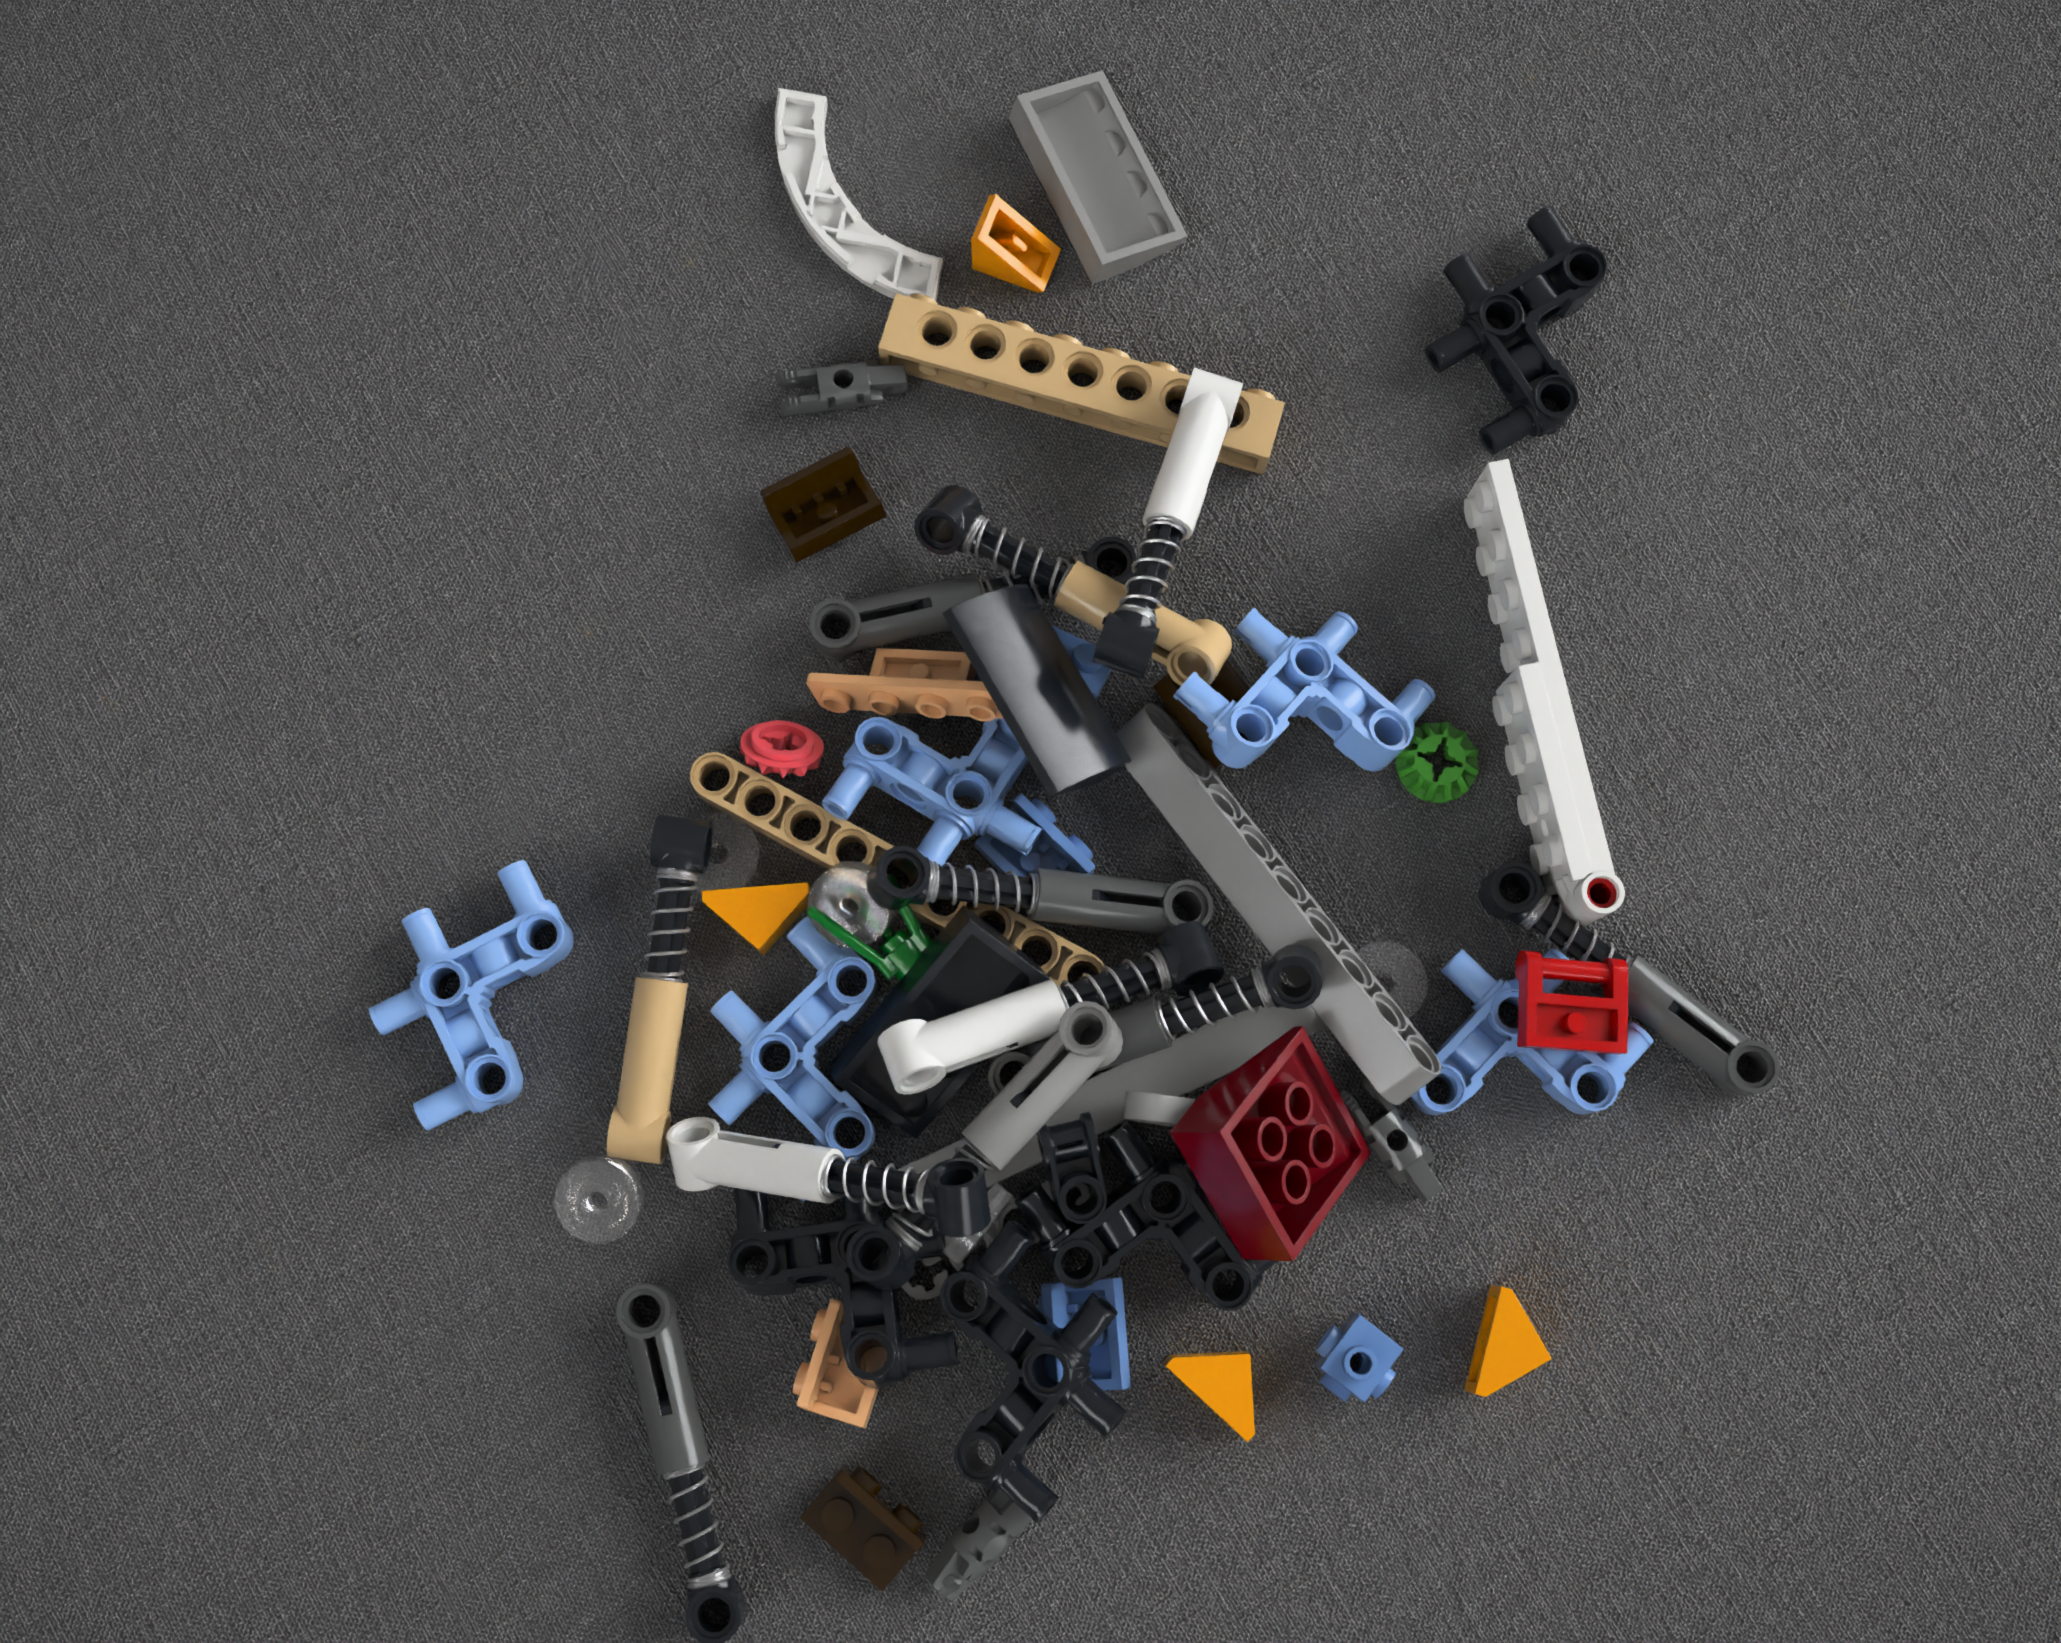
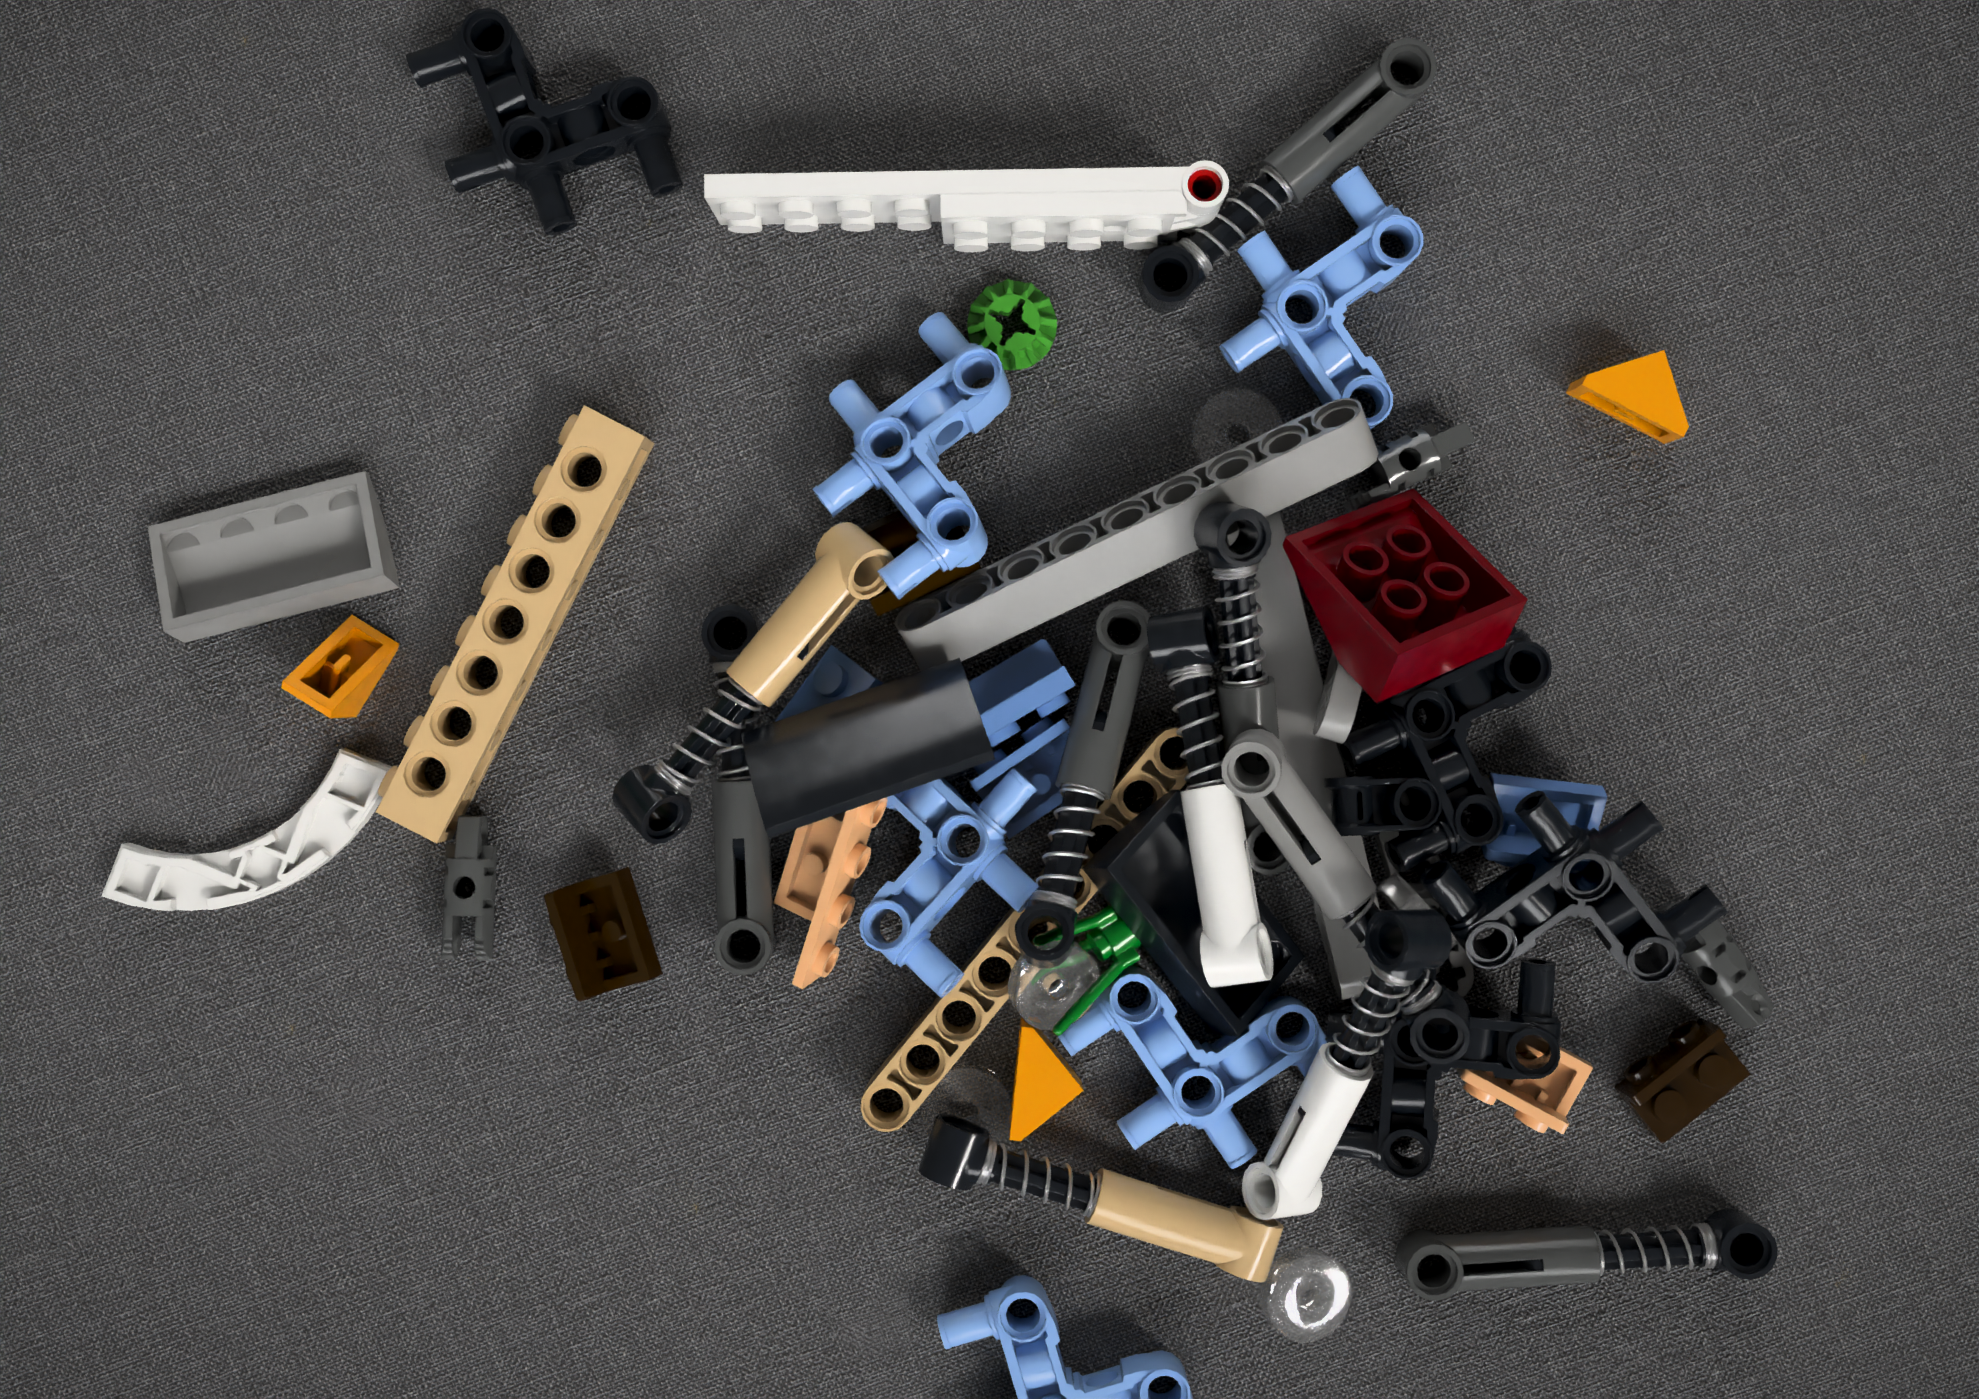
camera: 75 degrees left, 10 degrees up
coral gear [740,720,824,778] -> none
piece [1092,368,1244,679] -> none
light orange slope [1162,1351,1255,1442] -> none
medium blue brick [1313,1313,1404,1403] -> none
red plate [1515,950,1628,1055] -> none
none -> medium blue bracket [969,639,1076,747]

